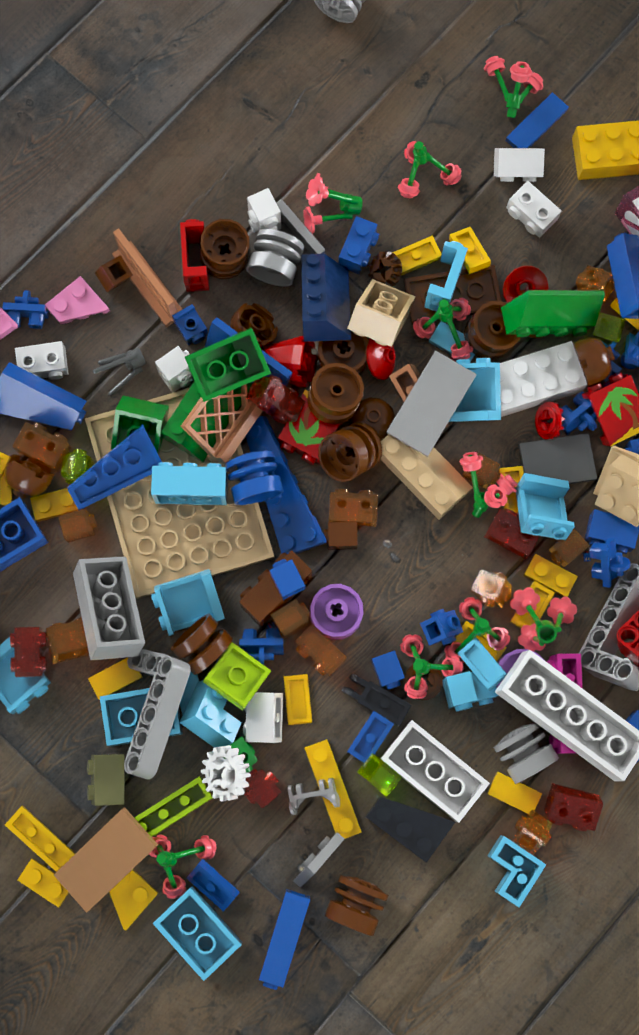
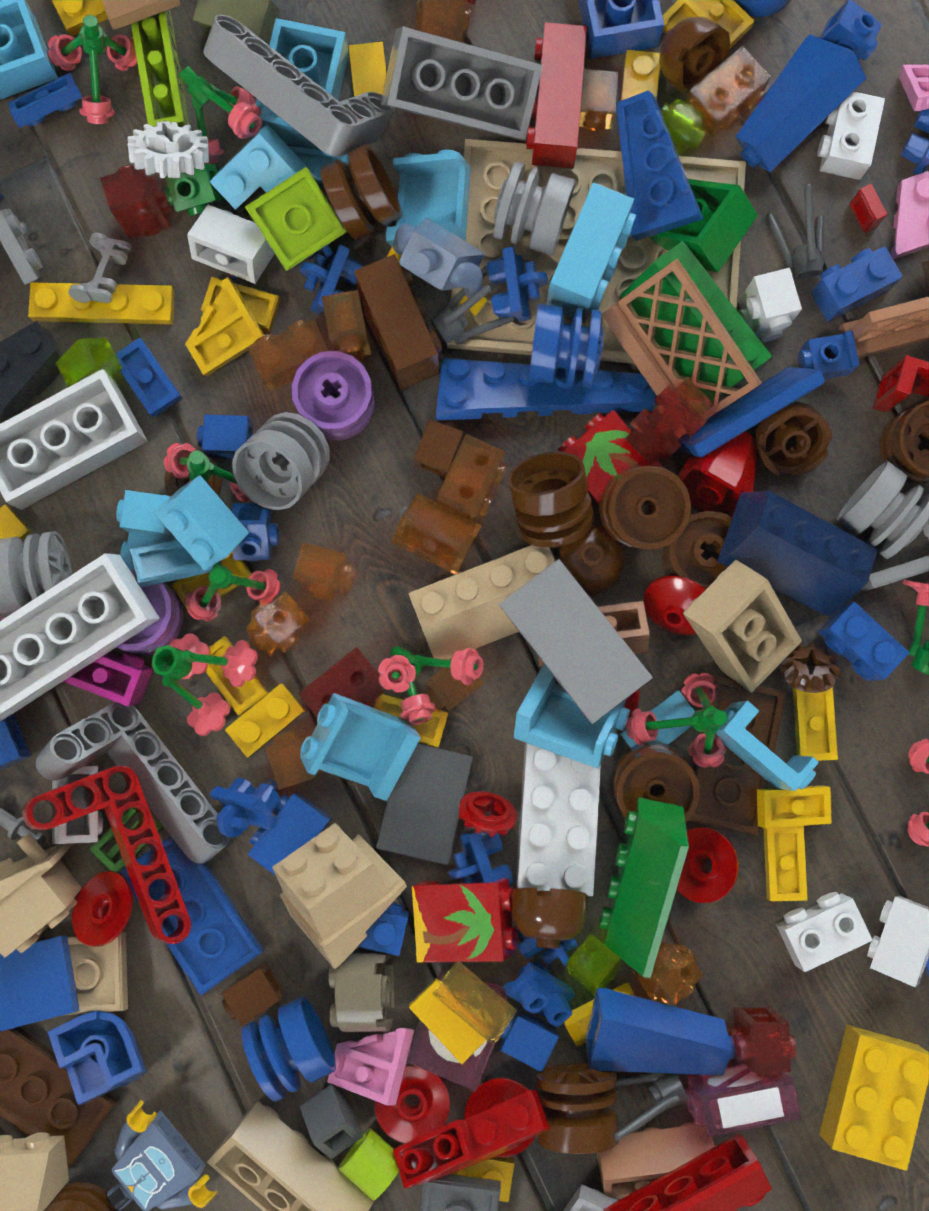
camera: 115 degrees right, 5 degrees up
green slope [185,327,271,402] -> none
blue brick [270,559,305,600] -> none
black hinge [342,673,412,727] -> none
none -> medium azure brick [154,475,249,571]
none -> plant [178,65,262,164]
none -> yellow wing [185,277,266,376]
none -> light grey wheel [232,412,330,510]
none -> clear orange brick [292,542,357,601]
none -> sand blue torso [387,218,487,317]
none -> clear orange brick [392,493,482,575]
none -> dark grey plant [431,265,515,345]
none -> blue hips [487,246,549,322]
none -> light grey wheel [493,161,576,255]
none -> brick [526,22,587,169]
none -> clear red brick [729,1006,796,1078]
none -> yellow plate [763,826,808,901]
none -> blue brick [811,246,903,323]
none -> red tile [849,184,888,233]

